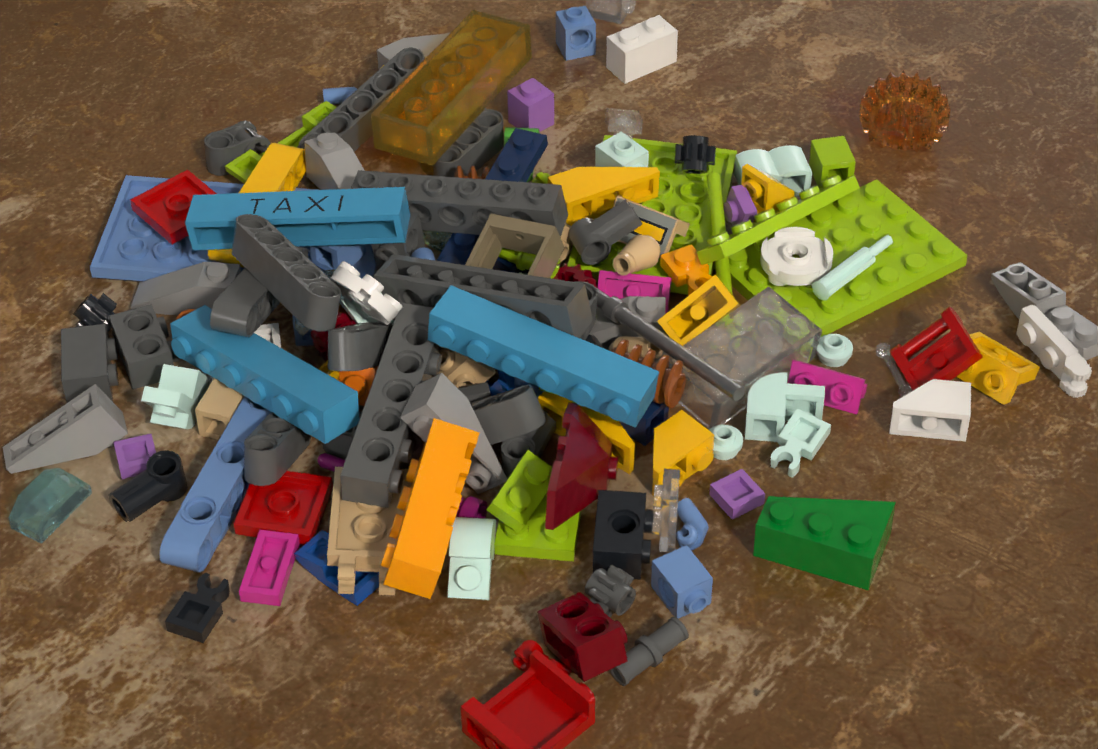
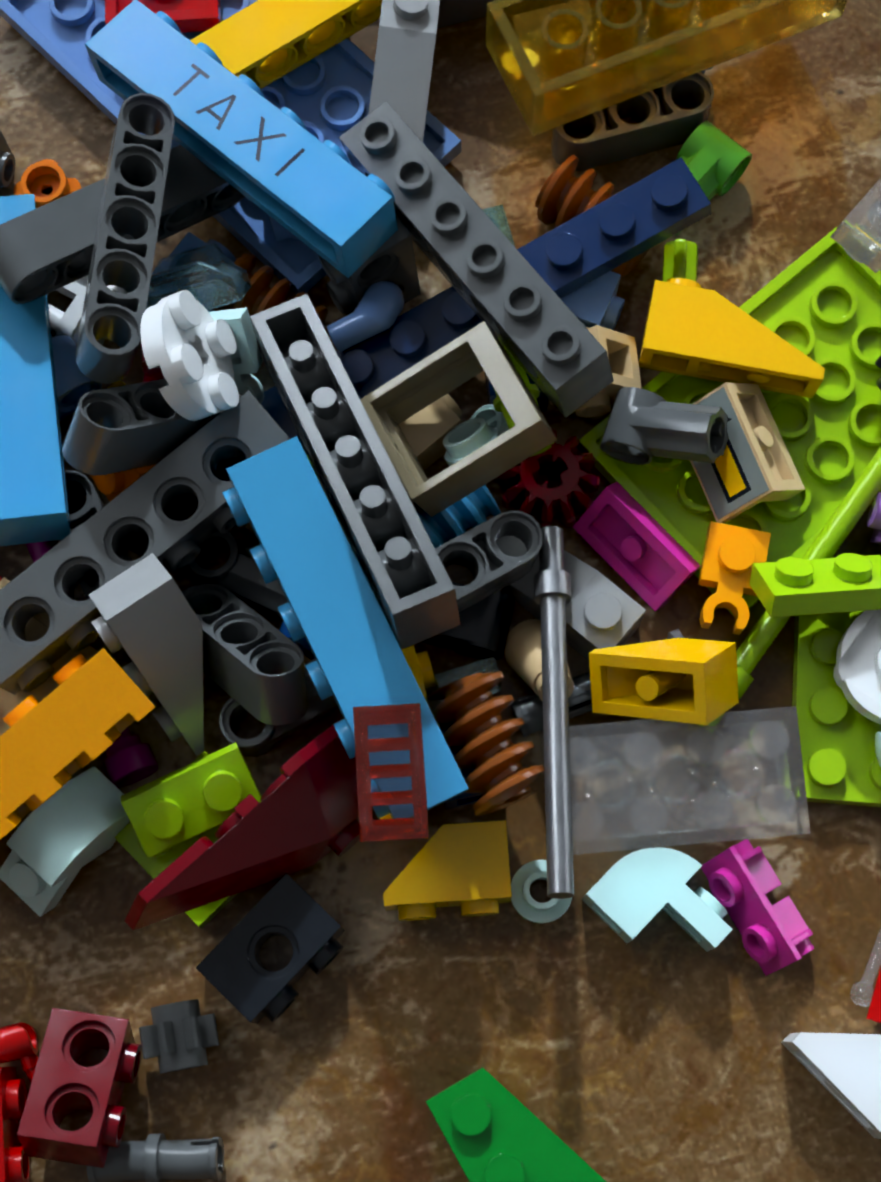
camera: 40 degrees right, 30 degrees up
light grey slope [131,262,241,316] -> none
medium lavender brick [507,78,554,132] -> none
light aqua brick [595,132,649,167] -> none
tan cone [613,235,660,275] -> none
medium blue brick [651,545,713,619] -> none
clear plate [652,469,680,552] -> none
medium blue arm [674,498,709,550] -> none
medium lavender plate [710,469,765,520] -> none
light aqua plate [771,408,831,478] -> none
light aqua plate [816,334,853,367] -> none
none -> clear red slope [353,703,429,843]

